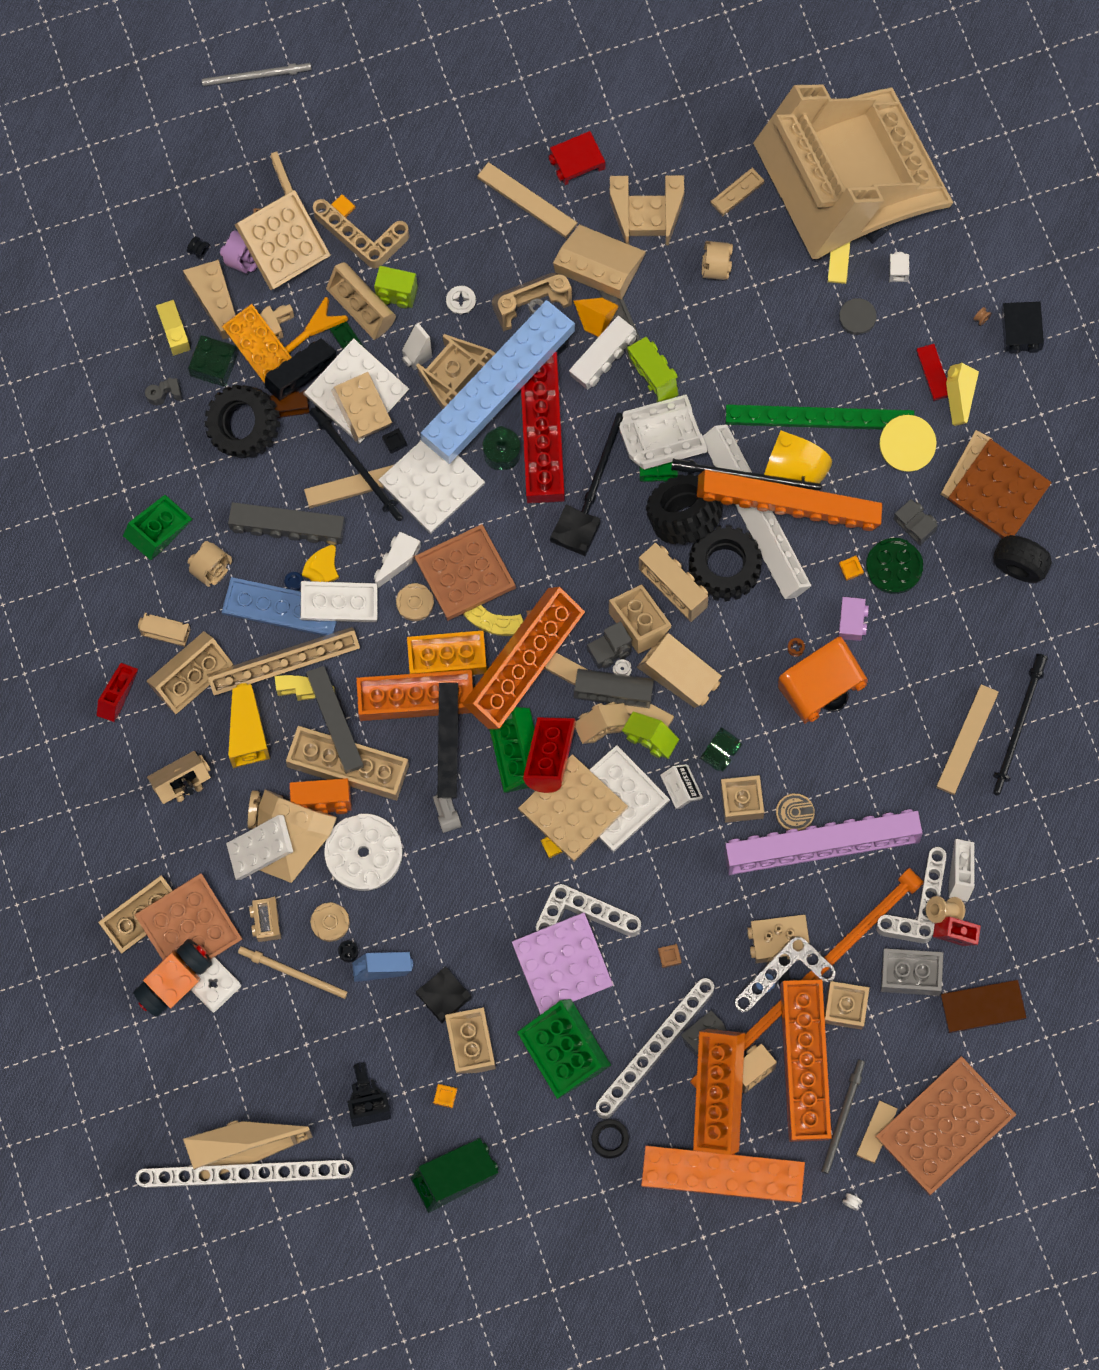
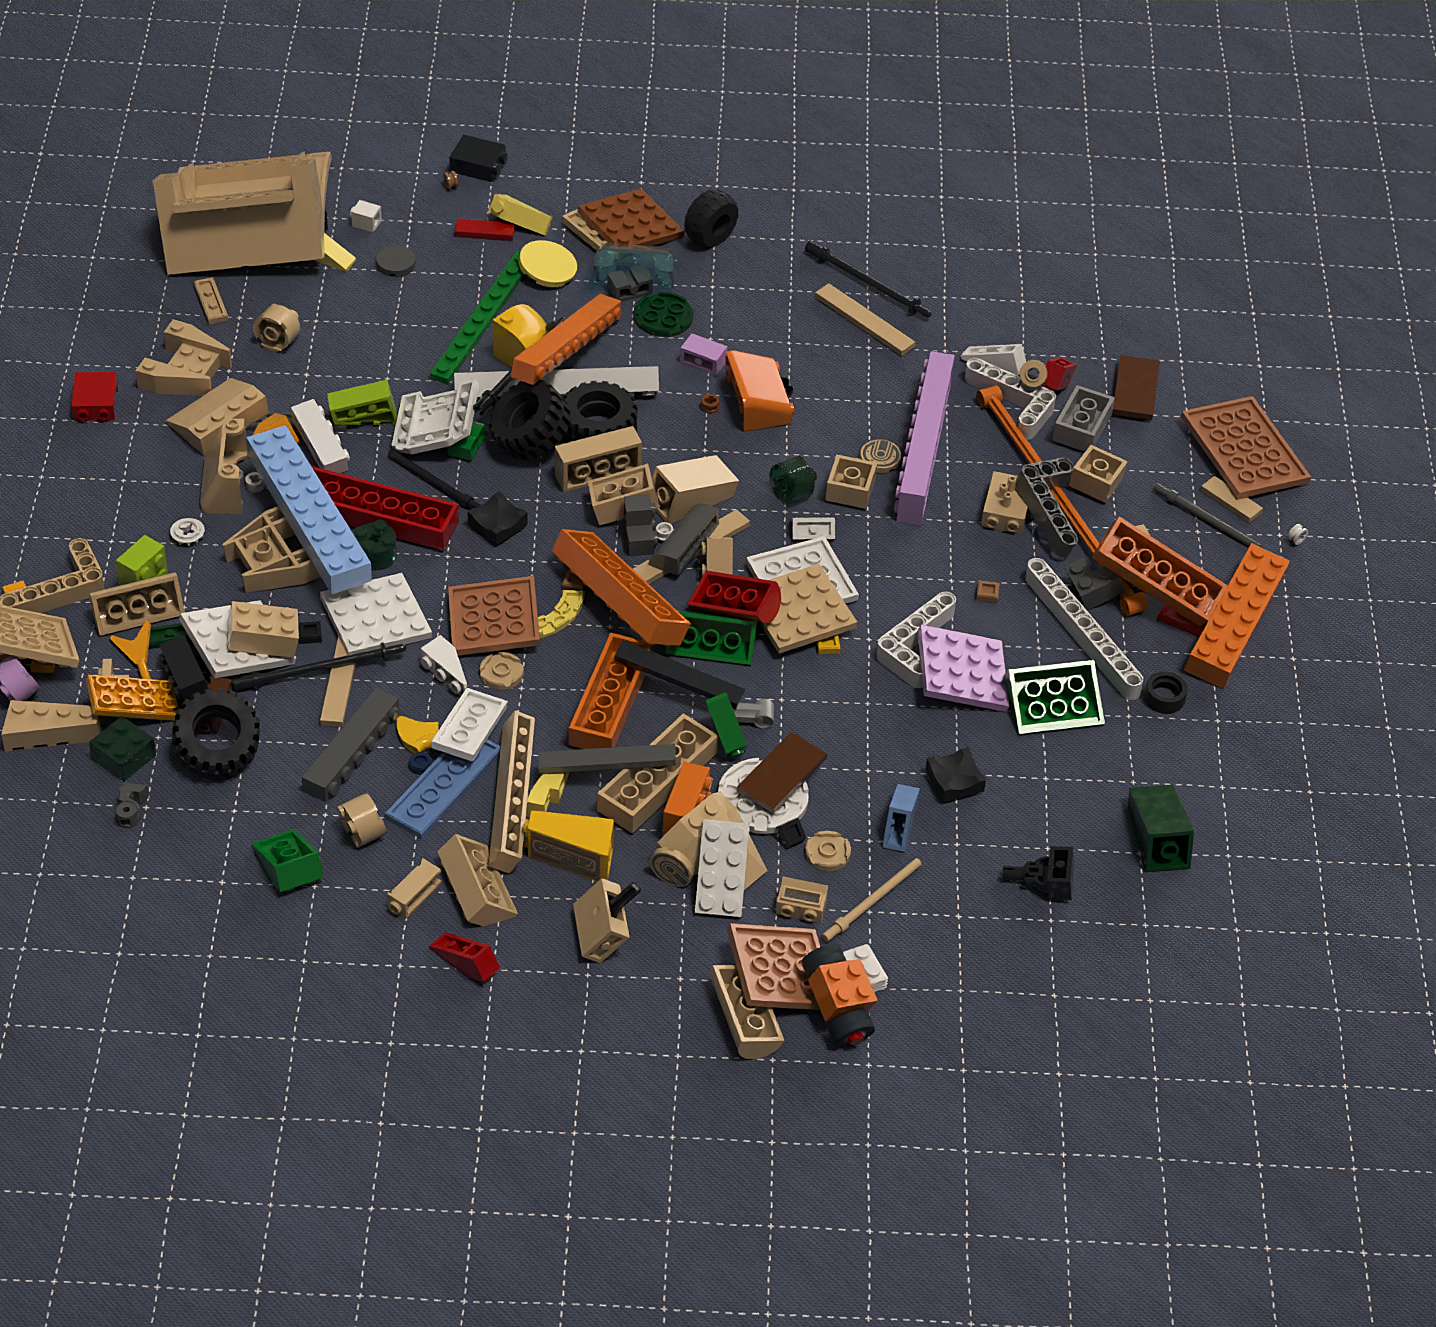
camera: 75 degrees left, 25 degrees down
white beam [135,1160,354,1188] -> none
light yellow slope [156,300,191,356] -> none
tan windscreen [183,1121,312,1181] -> none
black wheel [338,940,358,963] -> none
white slope [402,323,432,370] -> none
light orange brick [407,631,487,675] -> none
light orange tile [433,1084,457,1109] -> none
tan slope [445,1007,496,1073] -> none
tan tile [477,162,577,238] -> none
lime brick [622,711,679,759] -> none
orange brick [780,980,832,1142] -> none
light orange tile [839,555,864,581] -> none
none -> clear light blue windscreen [594,243,676,288]
none -> green slope [705,692,747,758]
none -> reddish brown tile [737,732,827,813]
none -> black tile [776,818,807,848]

